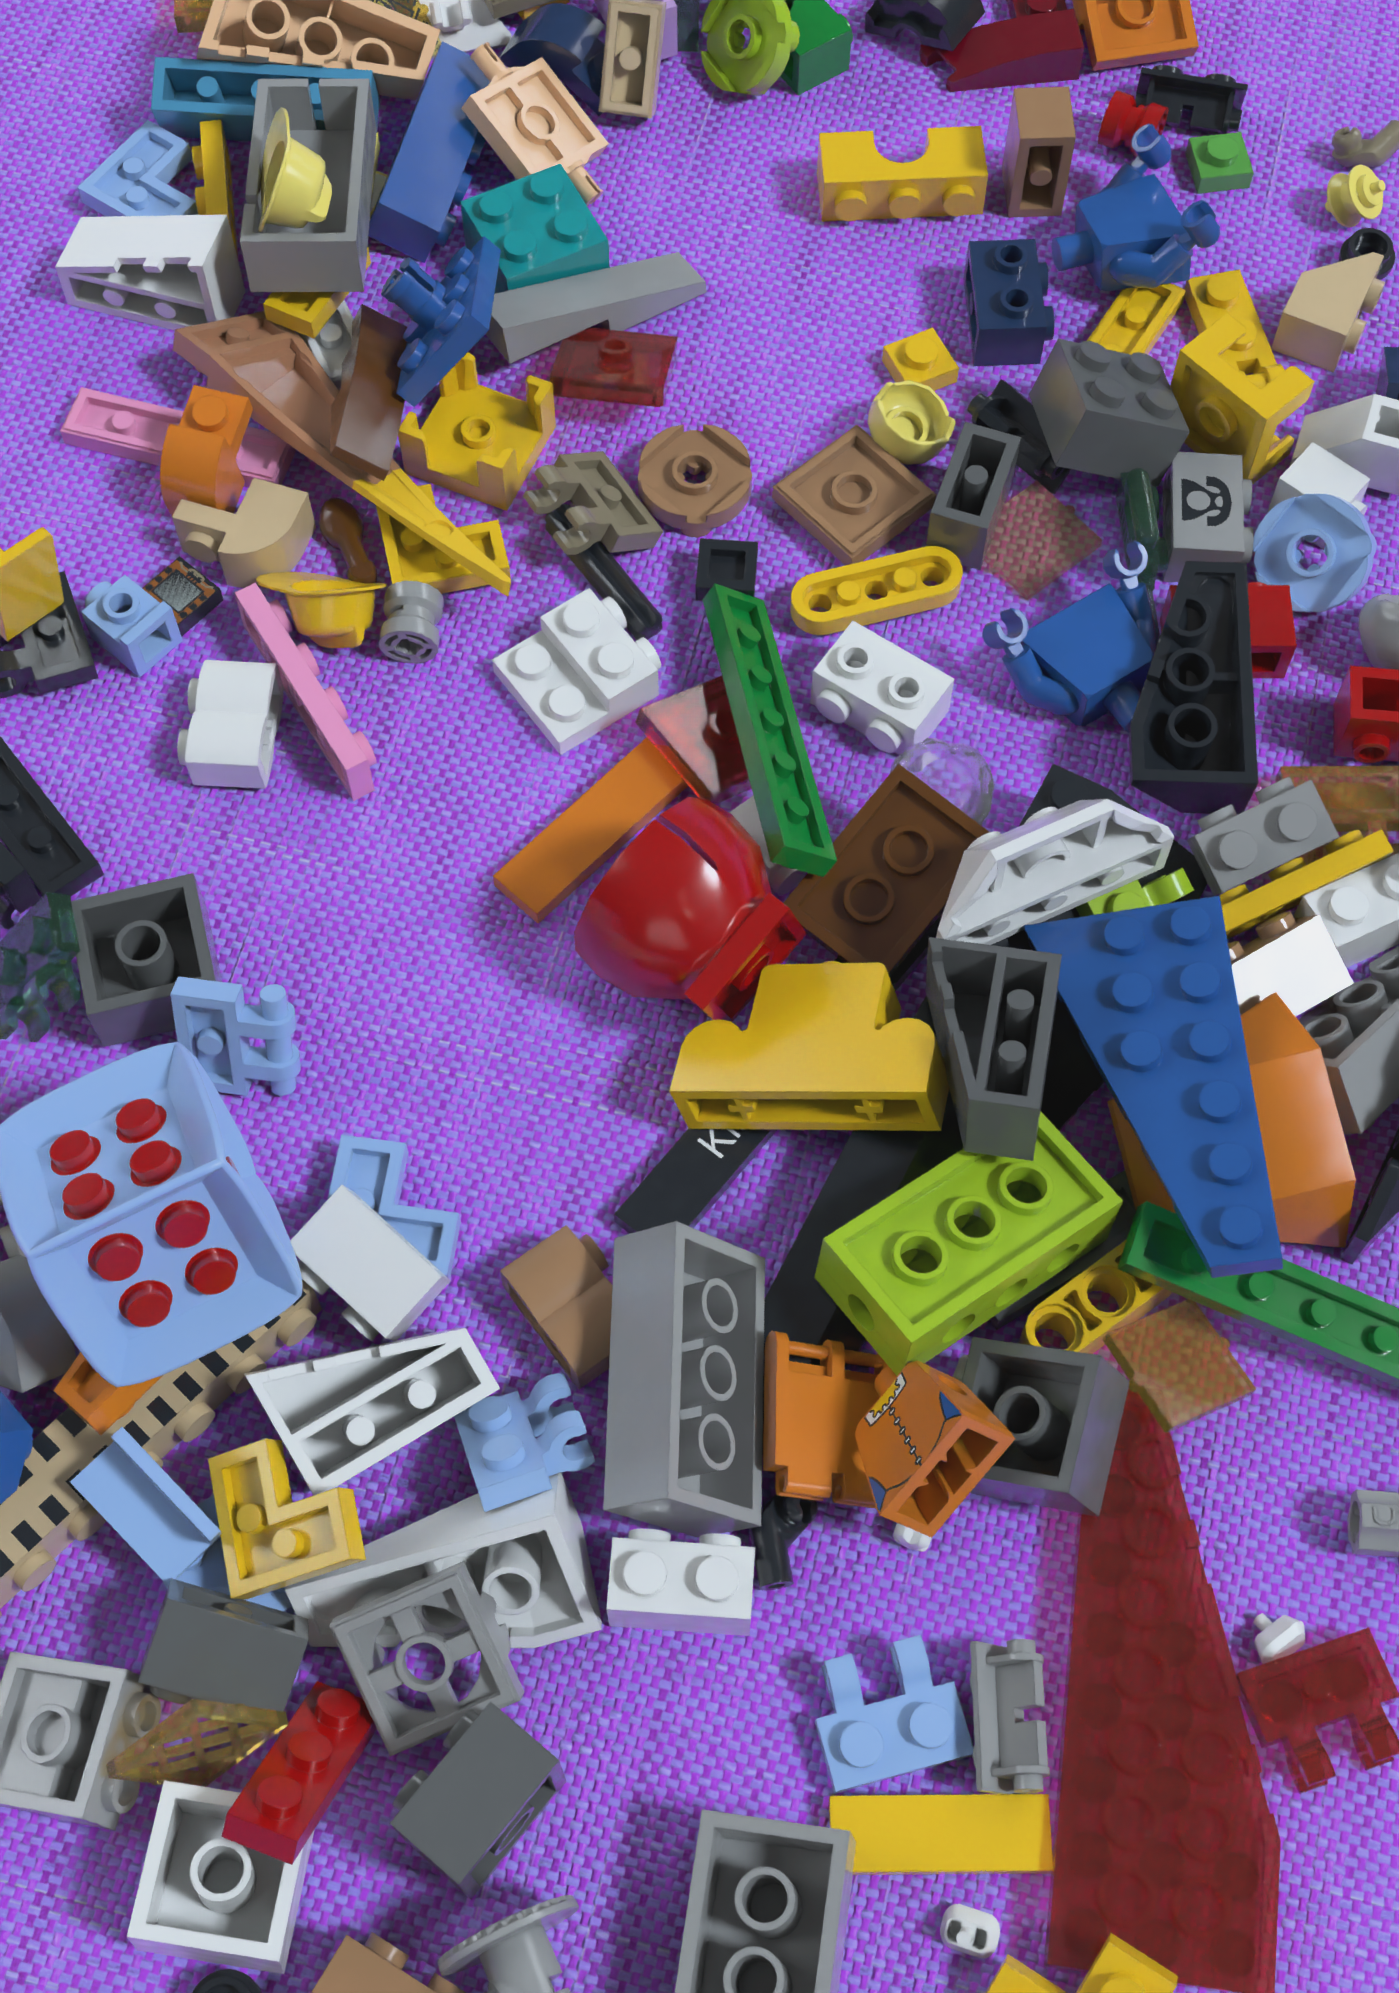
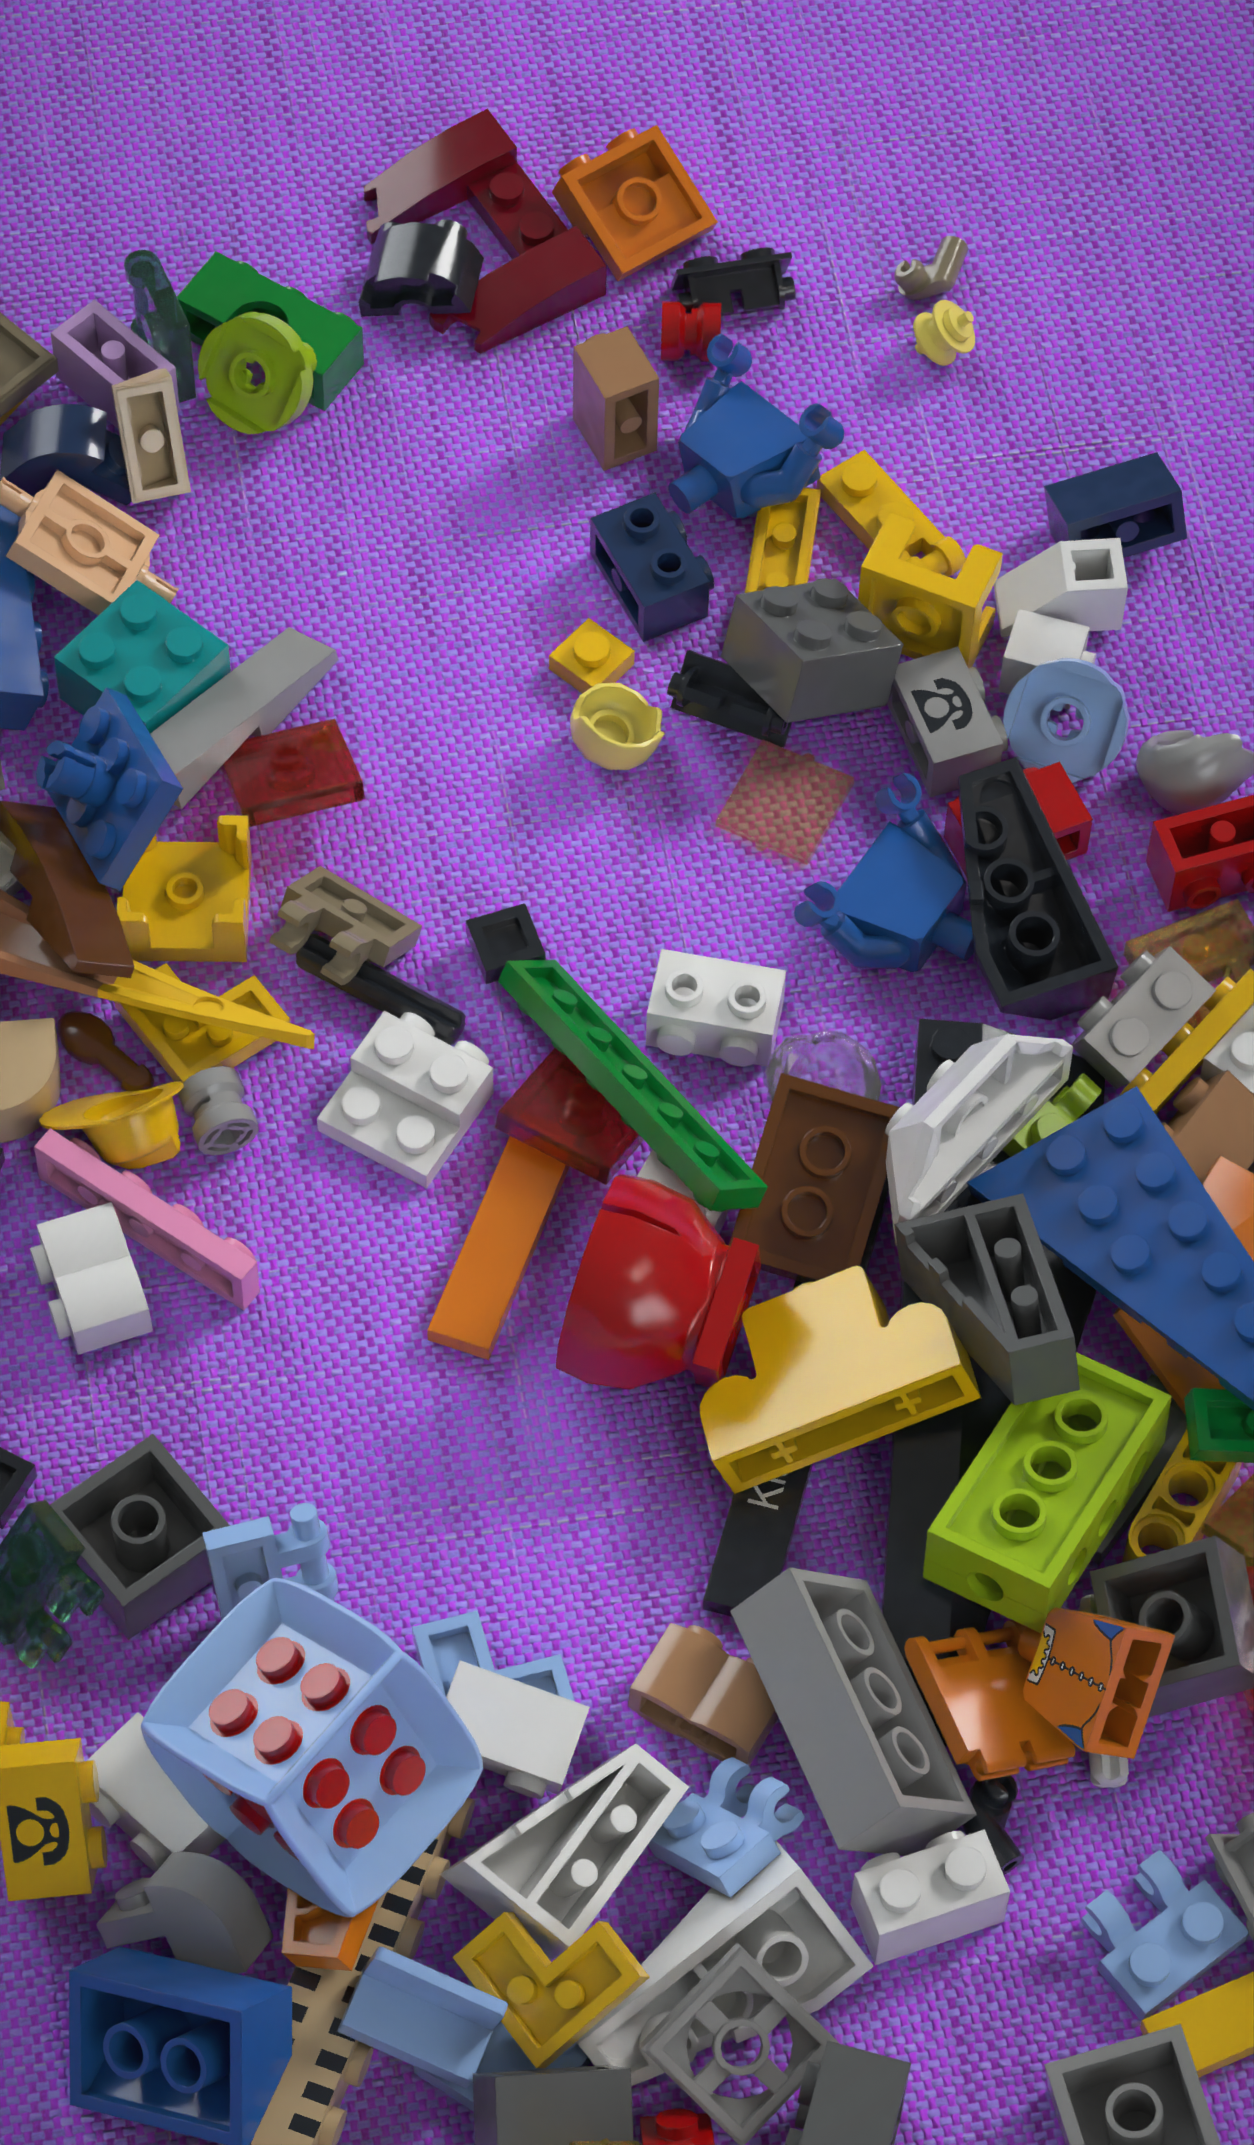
camera: 25 degrees left, 5 degrees down
medium nougat plate [637,424,752,538] -> none
medium nougat plate [772,425,936,565] -> none
yellow plate [790,546,963,635] -> none
yellow arch [817,126,988,222] -> none
dark grey brick [926,422,1021,570] -> none
piece [1116,468,1168,644] -> none
bright green plate [1185,132,1254,194] -> none
tan slope [1271,252,1386,372] -> none
black plate [1339,228,1396,280] -> none

